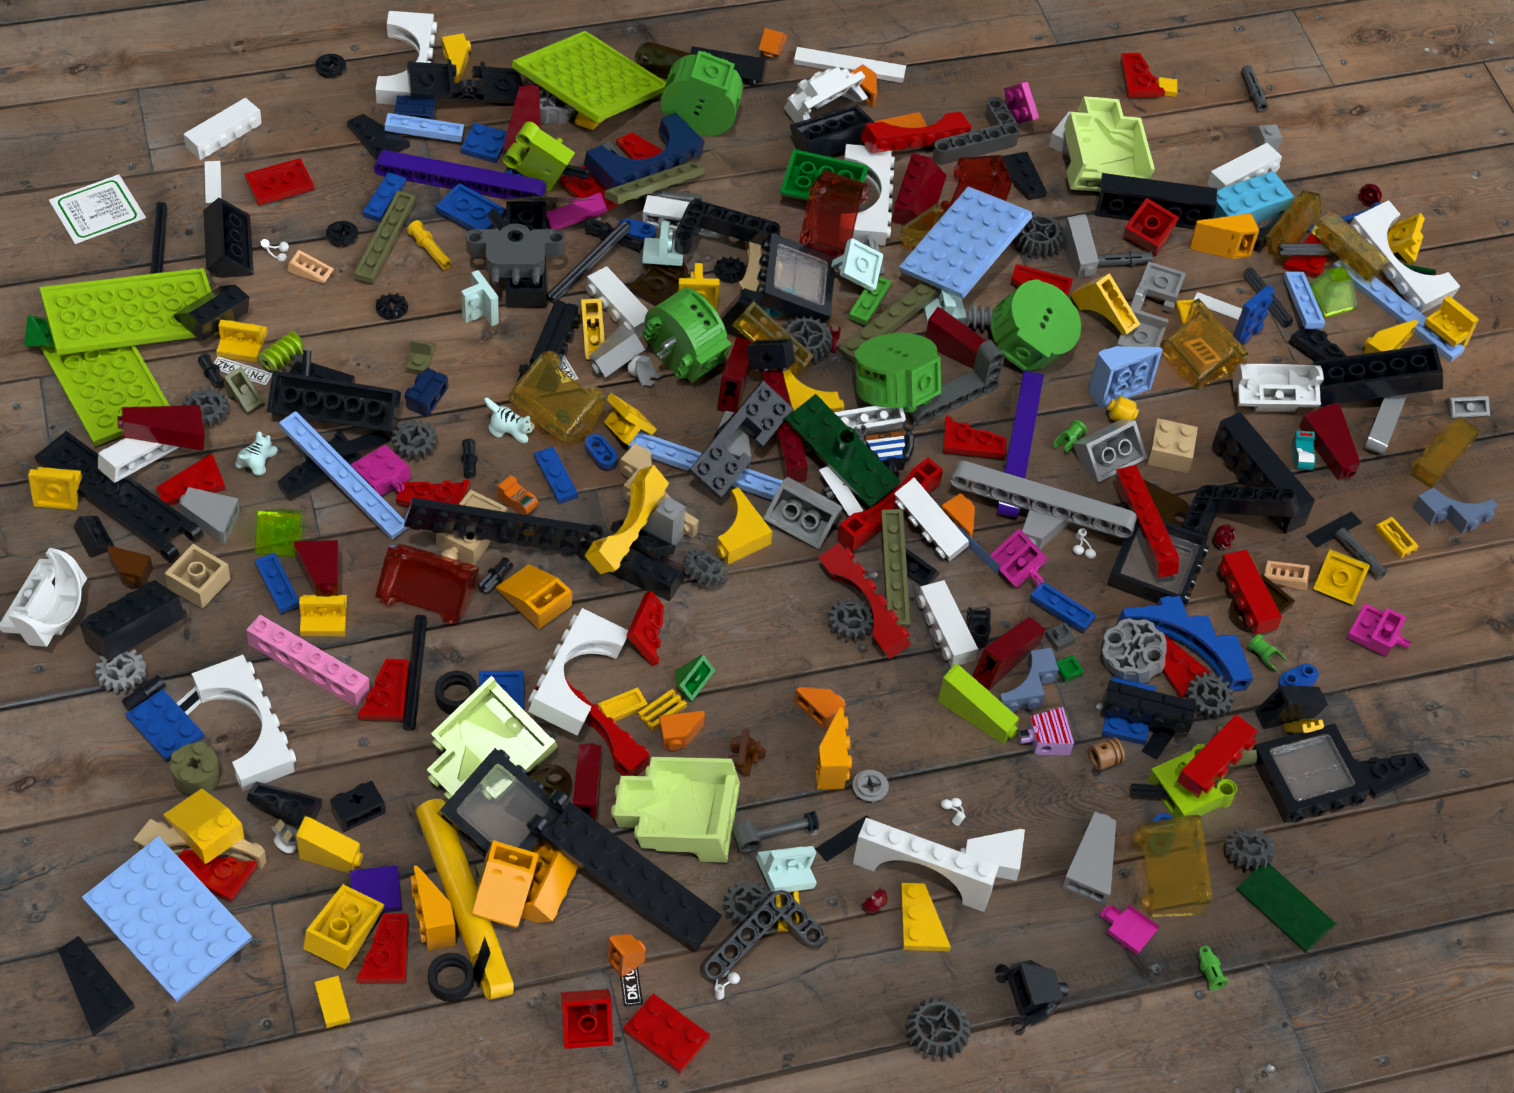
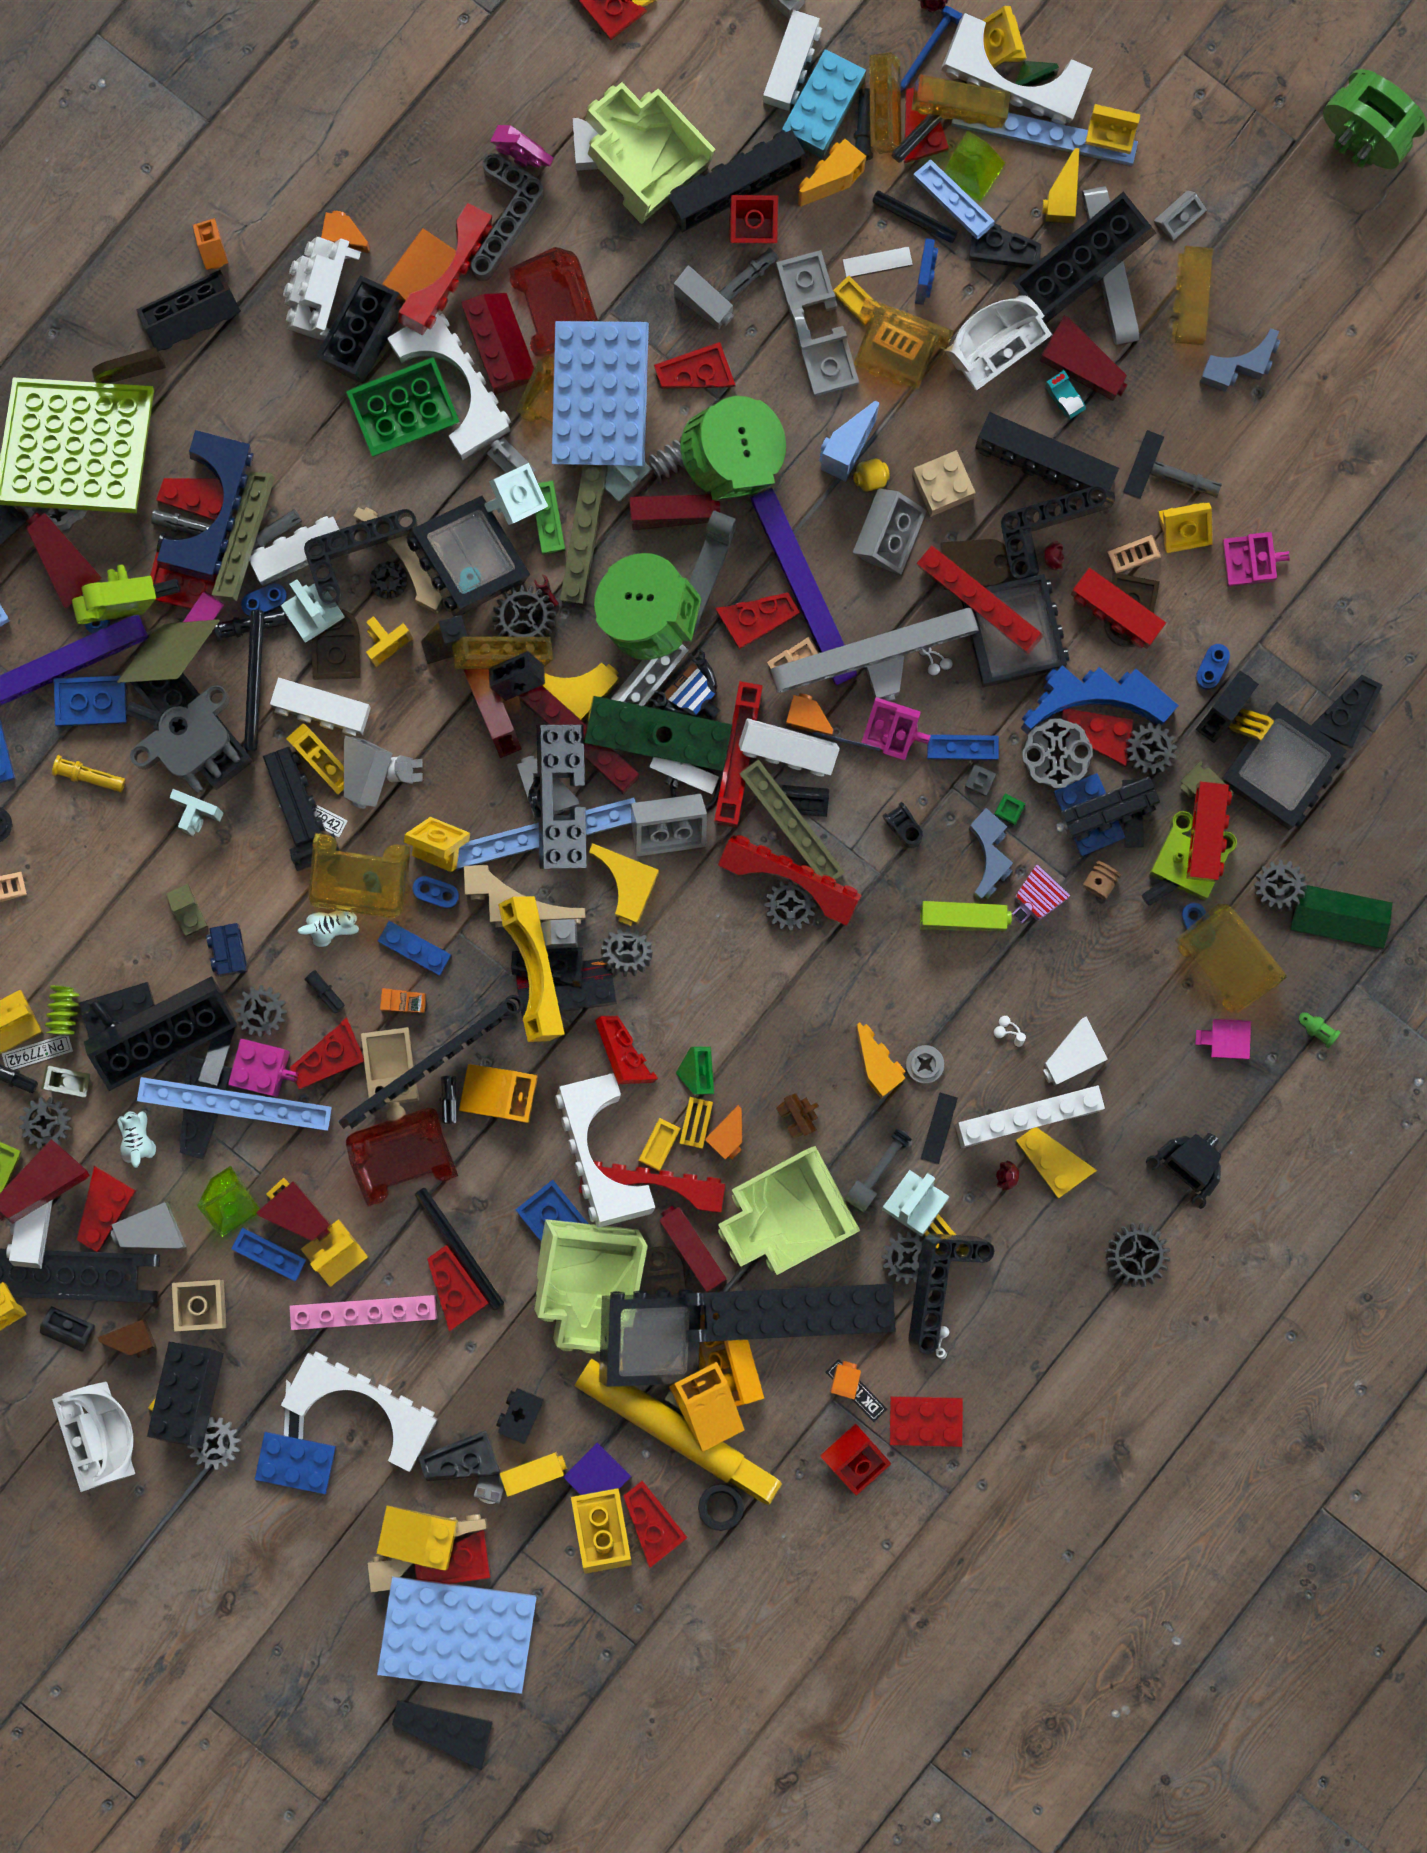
camera: 30 degrees left, 30 degrees up
black axle [122,675,166,710] -> none
olive brick [170,741,220,795] -> none
yellow tile [315,976,351,1028] -> none
olive plate [354,191,416,284] -> none
black gear [376,292,408,319] -> none
light orange slope [410,865,456,951] -> none
black tyre [435,670,478,714] -> none
blue plate [461,122,507,164] -> none
black sticker [473,937,491,988] -> none
bright green piece [642,287,731,383] -> none
bright green piece [661,51,743,137] -> none
white tile [794,47,906,83] -> none
orange slope [794,687,846,730] -> none
clear red windscreen [799,170,869,258] -> none
white brick [917,580,978,668] -> none
dark red slope [972,616,1046,691] -> none
black wing [991,152,1047,200] -> none
dark grey gear [1013,212,1064,259] -> none
bright green piece [1053,419,1087,452] -> none
light grey slope [1062,812,1116,906] -> none
yellow arch [1070,273,1140,336] -> none
bright green piece [1247,634,1287,672] -> none
yellow tile [1375,517,1419,558] -> none

